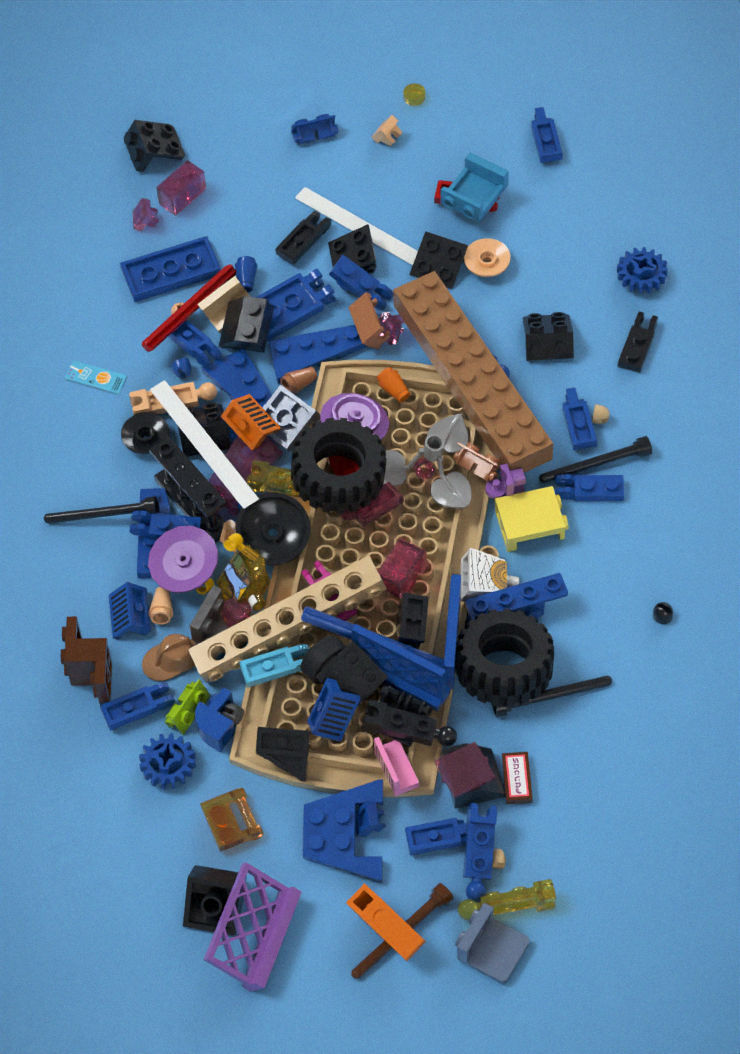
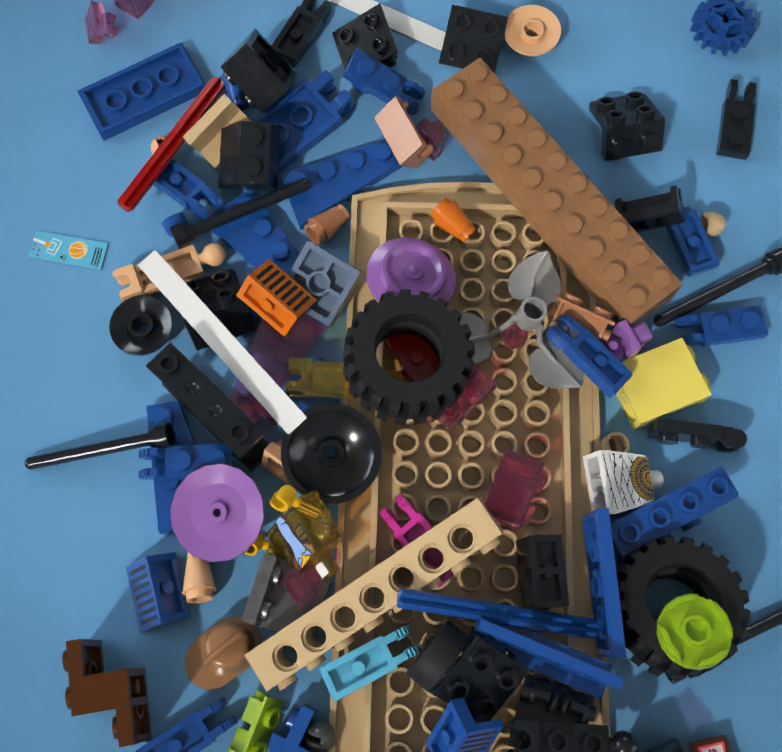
camera: 10 degrees left, 15 degrees up
none -> black piece [170,179,311,249]
none -> black slope [220,28,296,113]
none -> blue hinge [545,314,633,398]
none -> black hinge [615,185,685,232]
none -> black hinge [648,418,748,453]
none -> lime tile [656,594,733,670]

